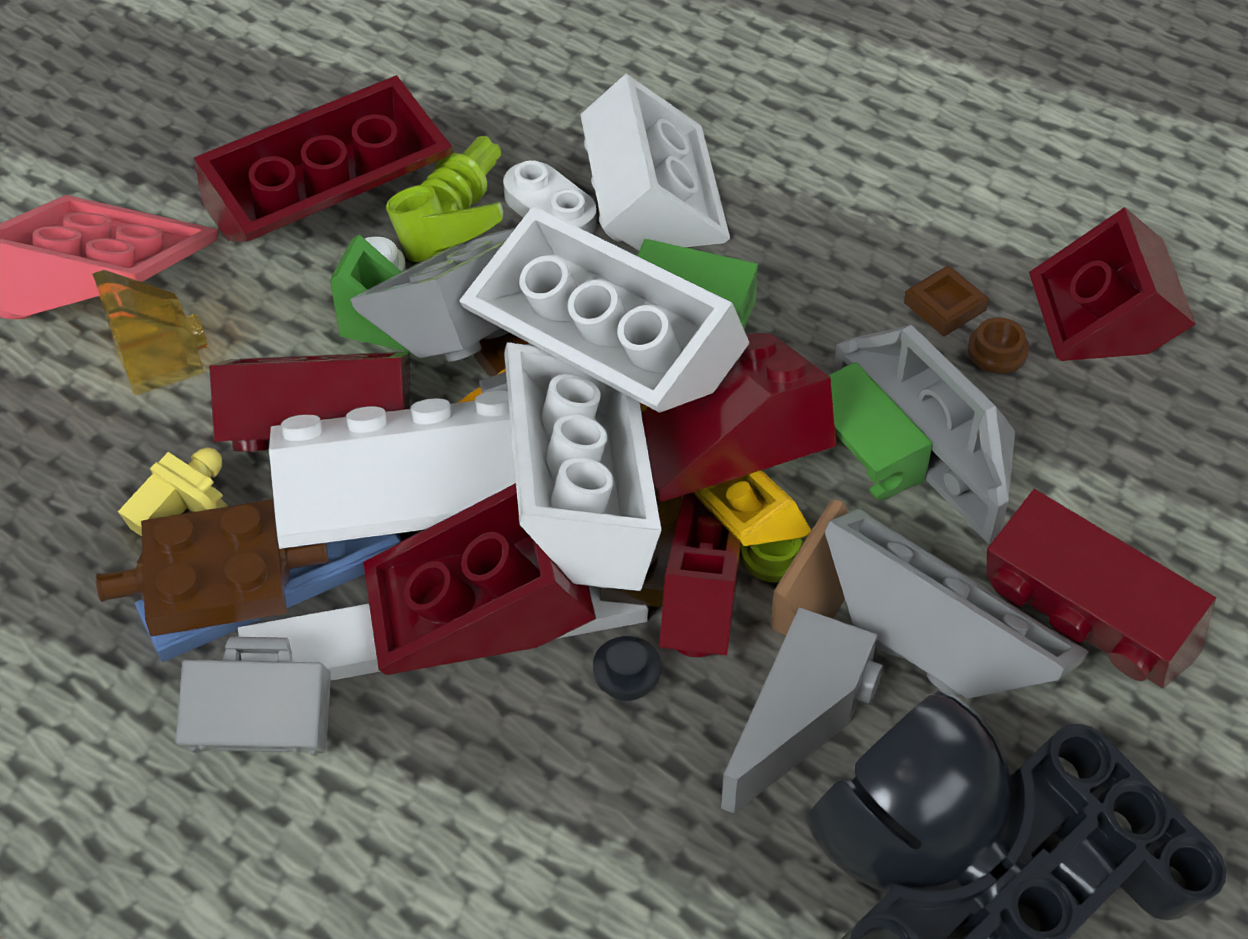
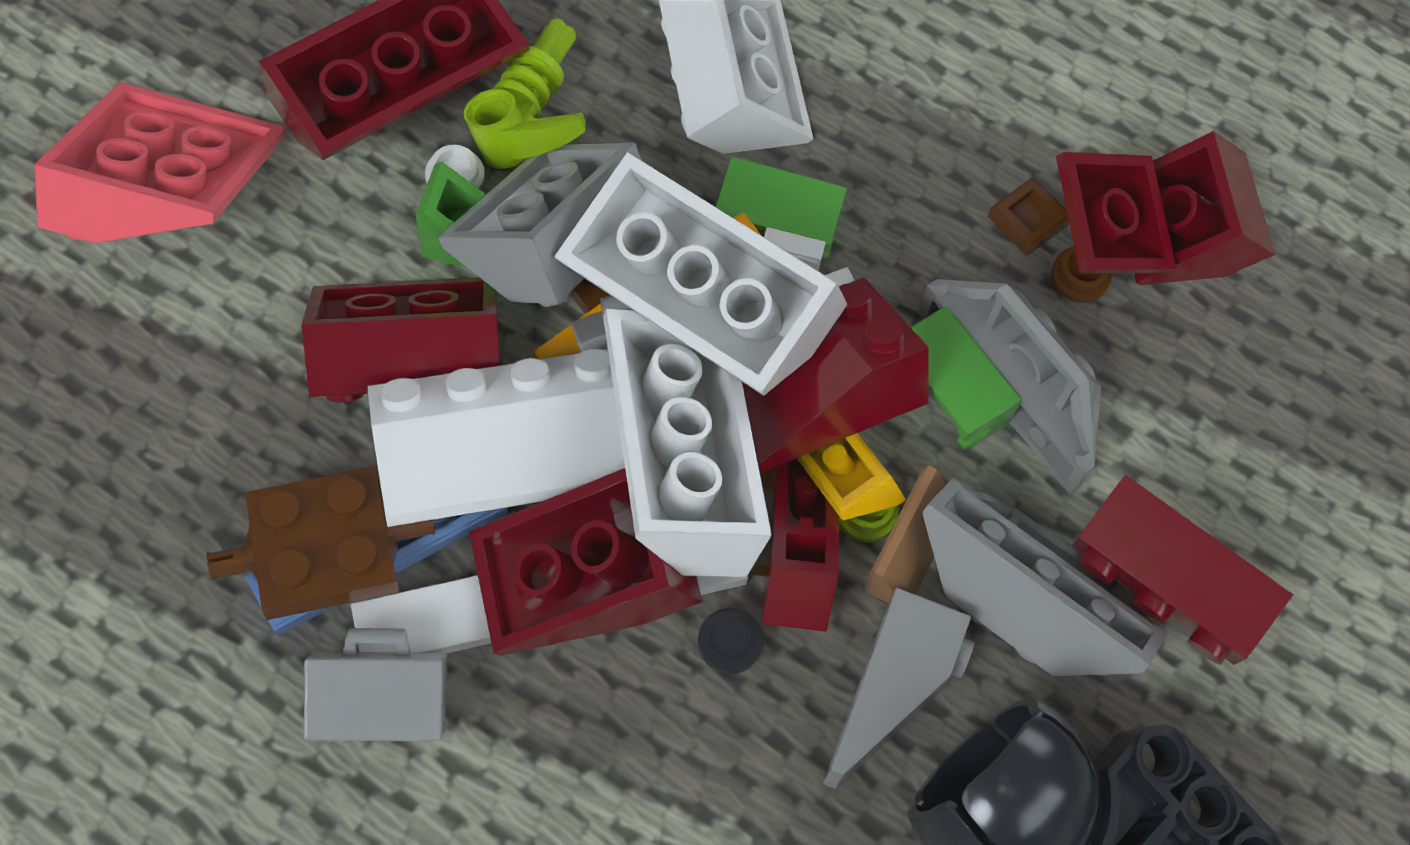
camera: 10 degrees left, 15 degrees up
clear yellow slope [92,270,208,396] -> none
light yellow piece [118,447,228,536] -> none
white plate [503,161,597,234] -> none
none -> dark red slope [1056,152,1177,273]

